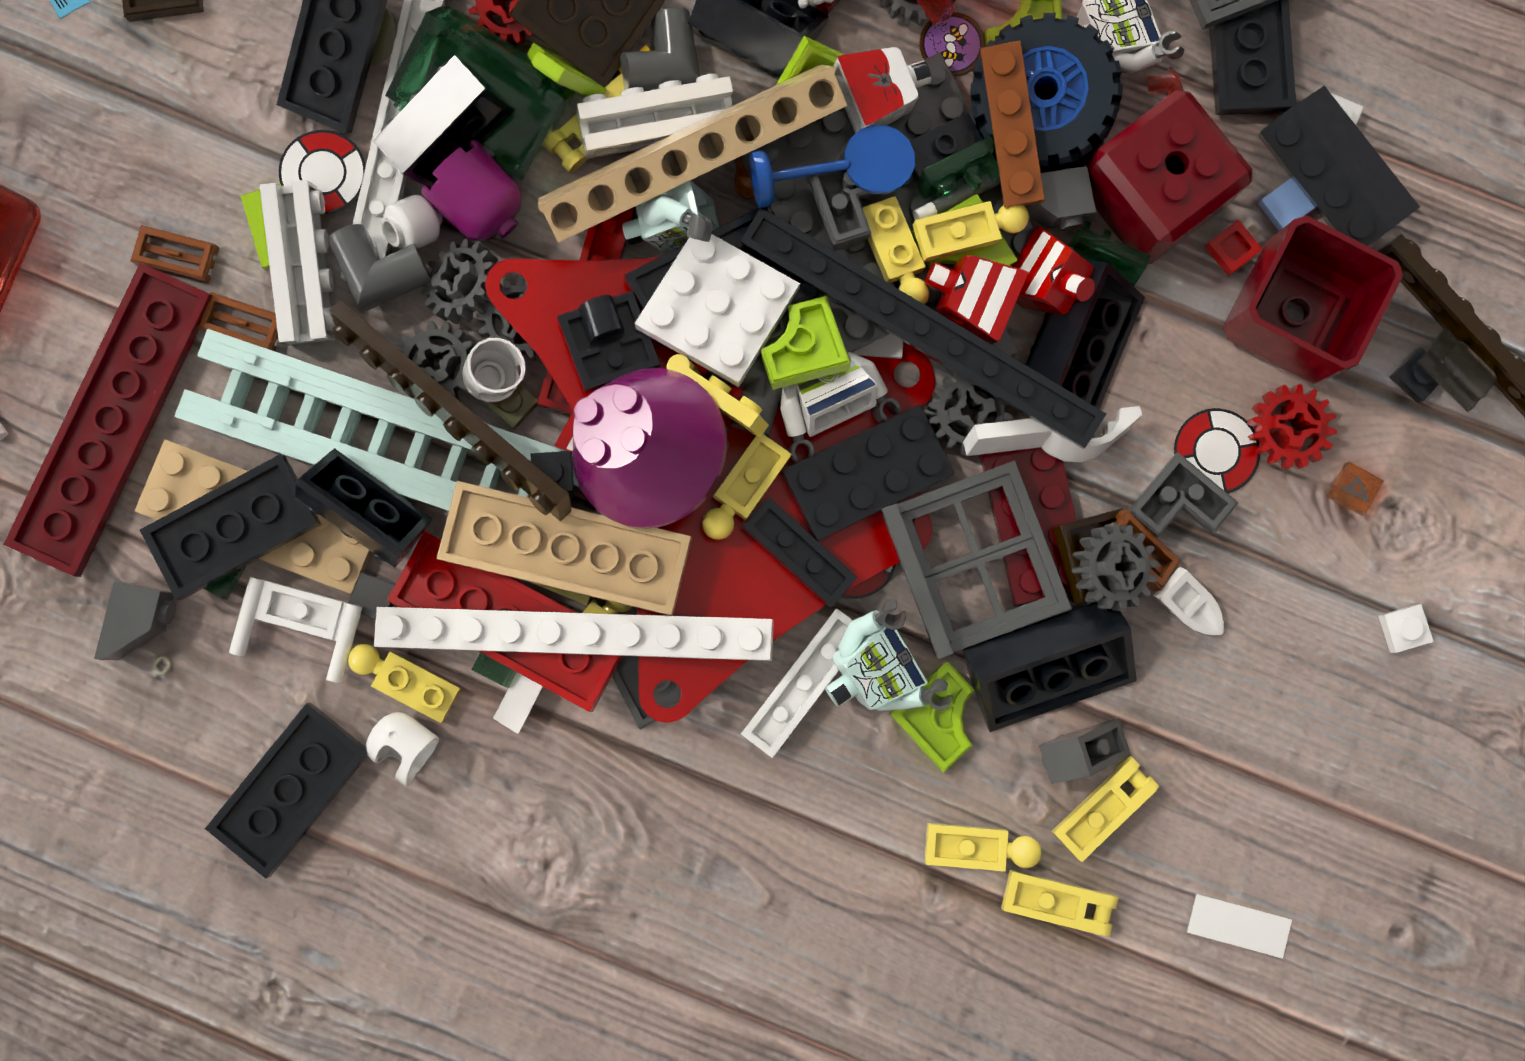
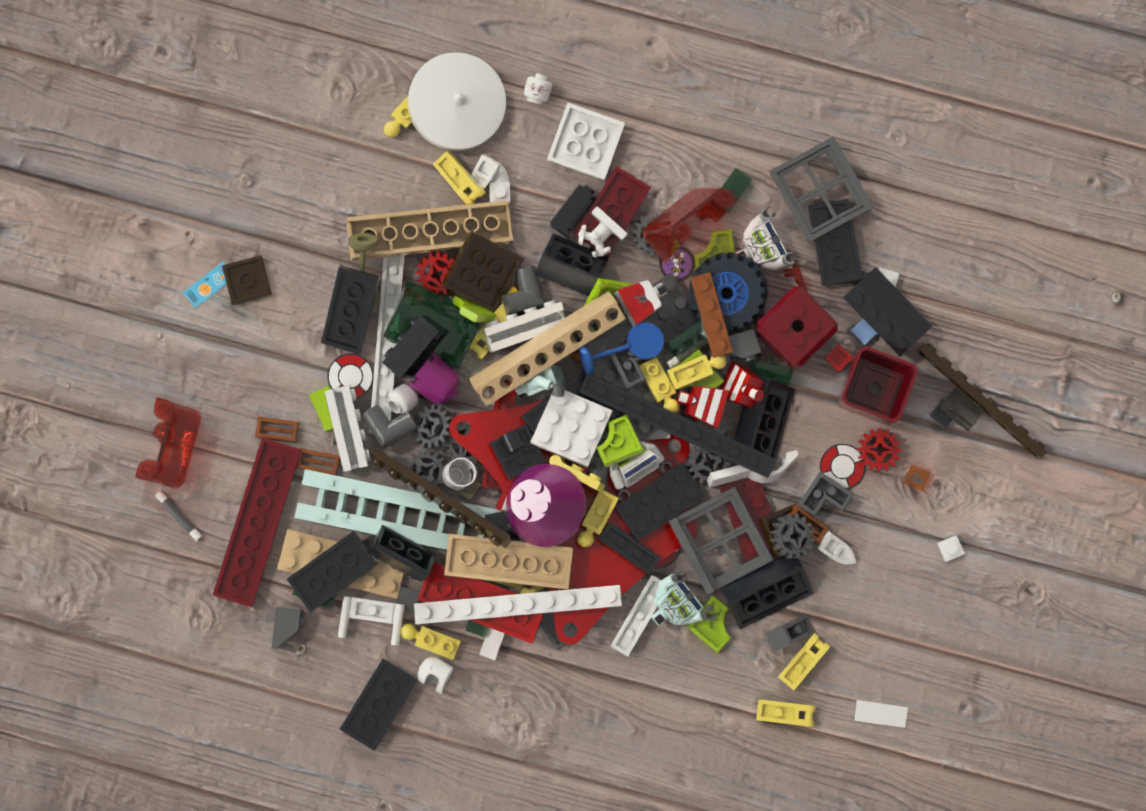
camera: 10 degrees left, 0 degrees up
light yellow plate [924,823,1042,871] -> none

